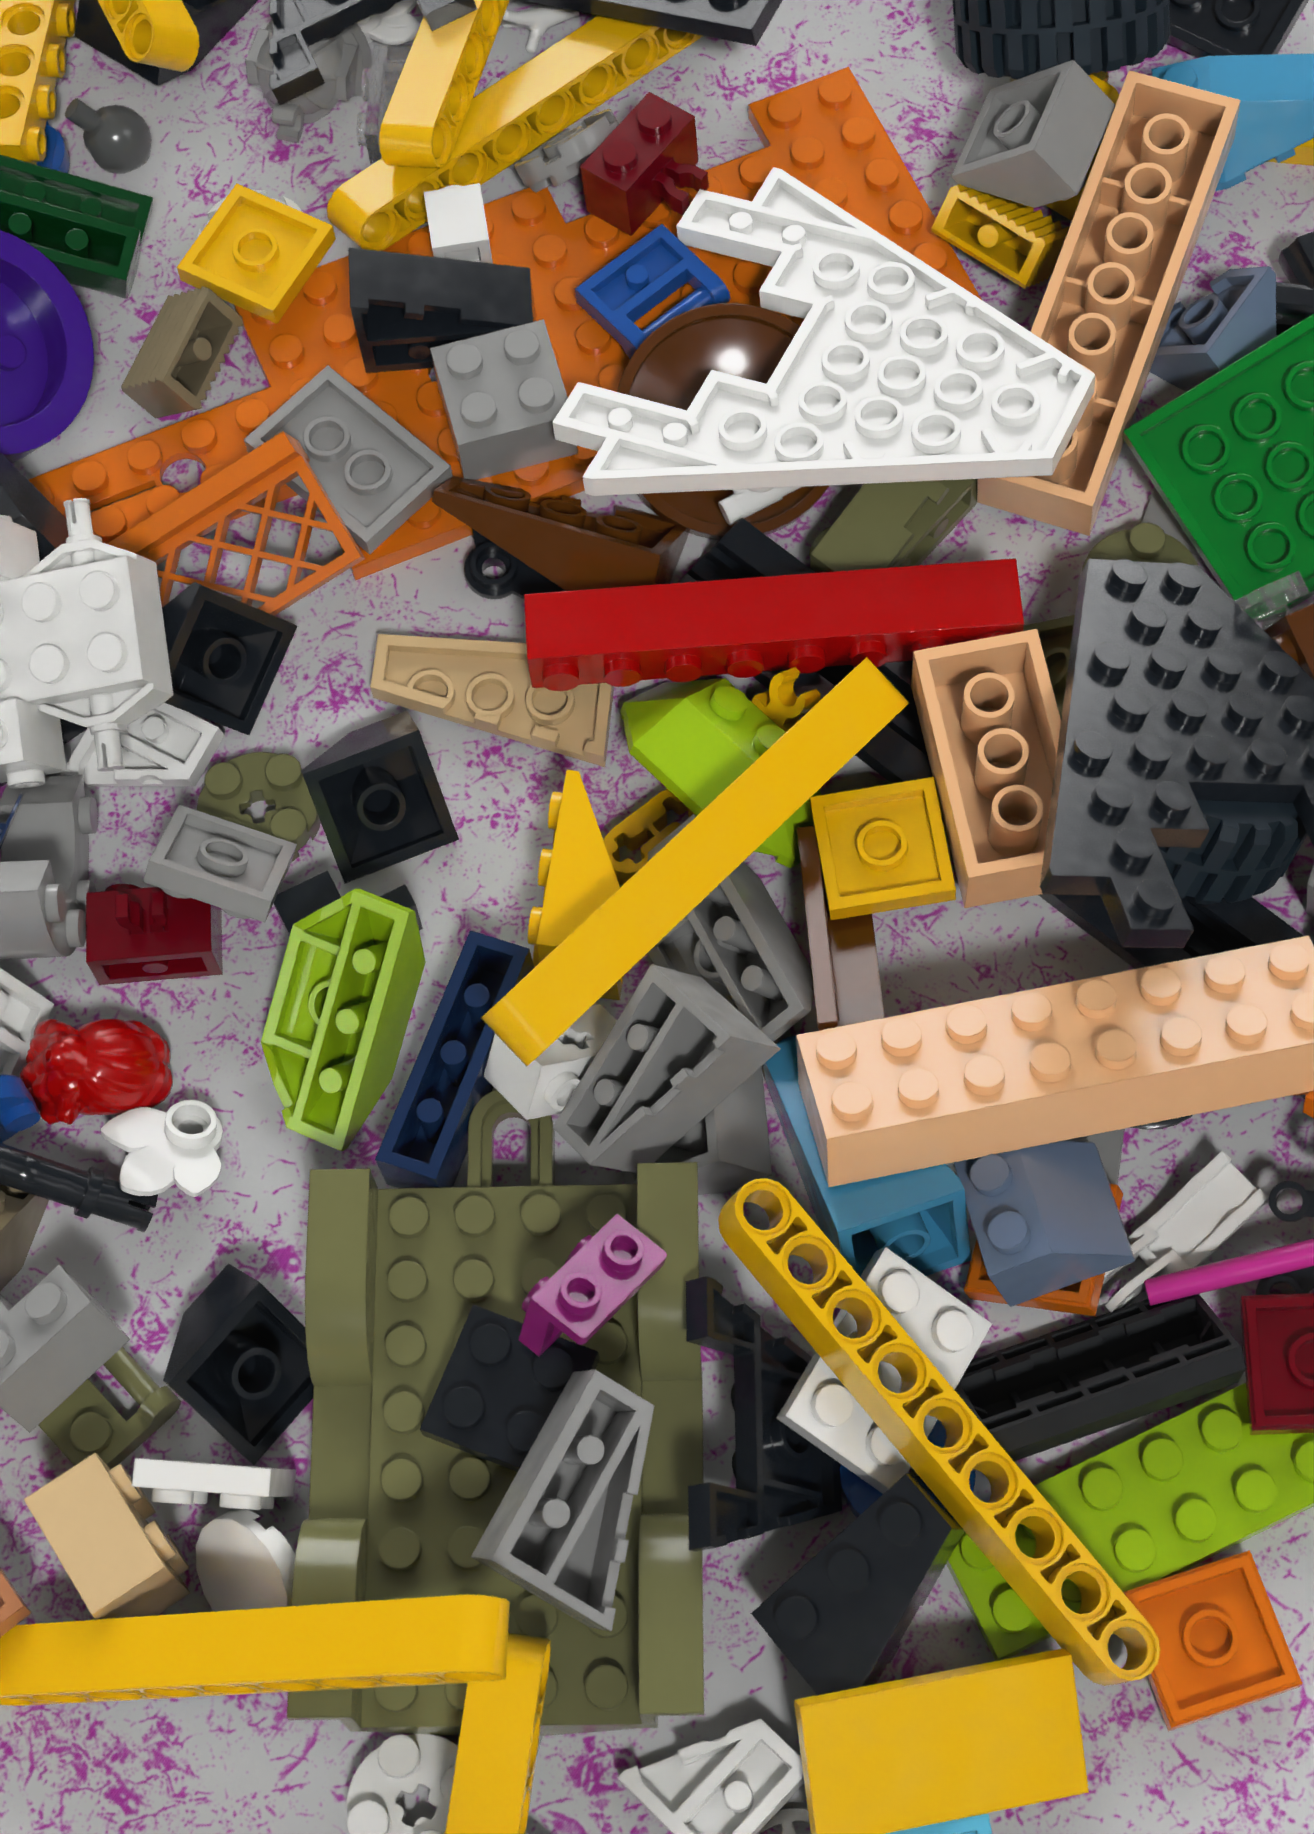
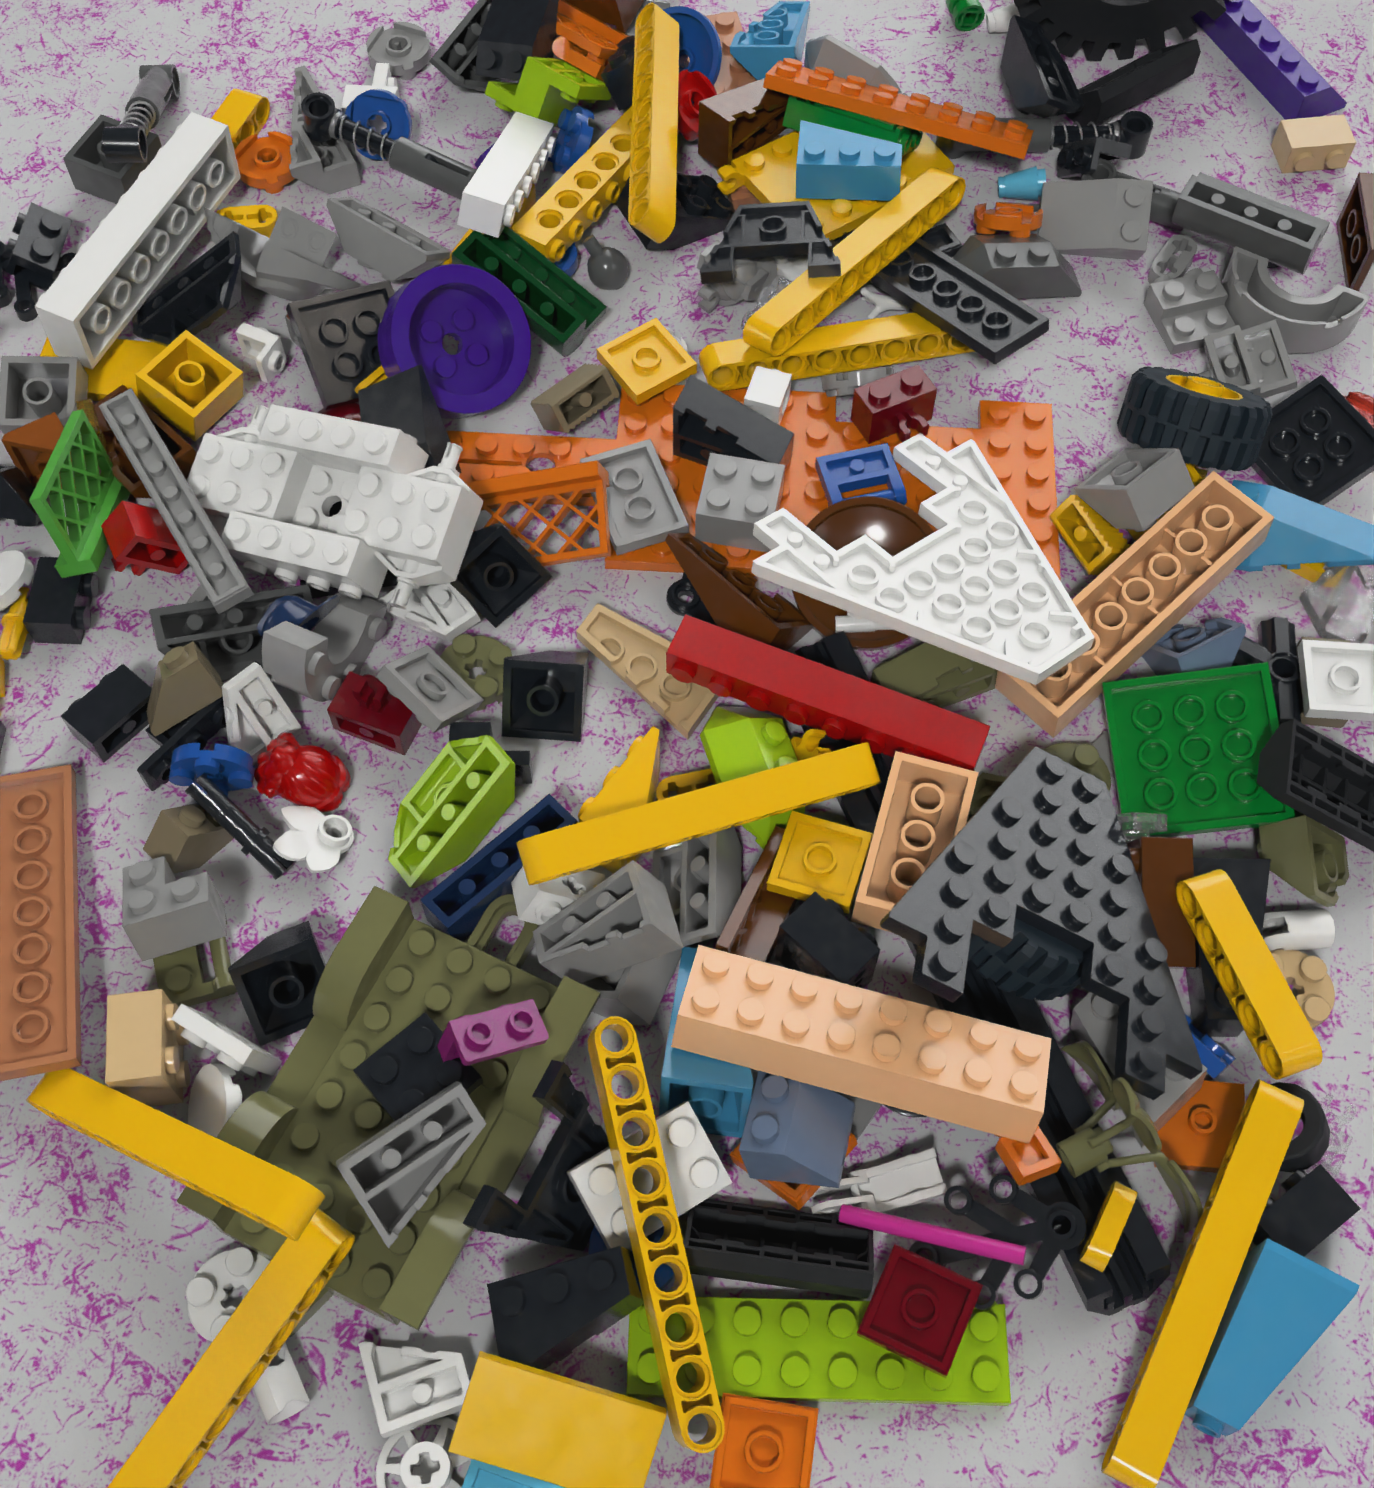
camera: 20 degrees right, 5 degrees down
none -> black piece [775,891,881,988]

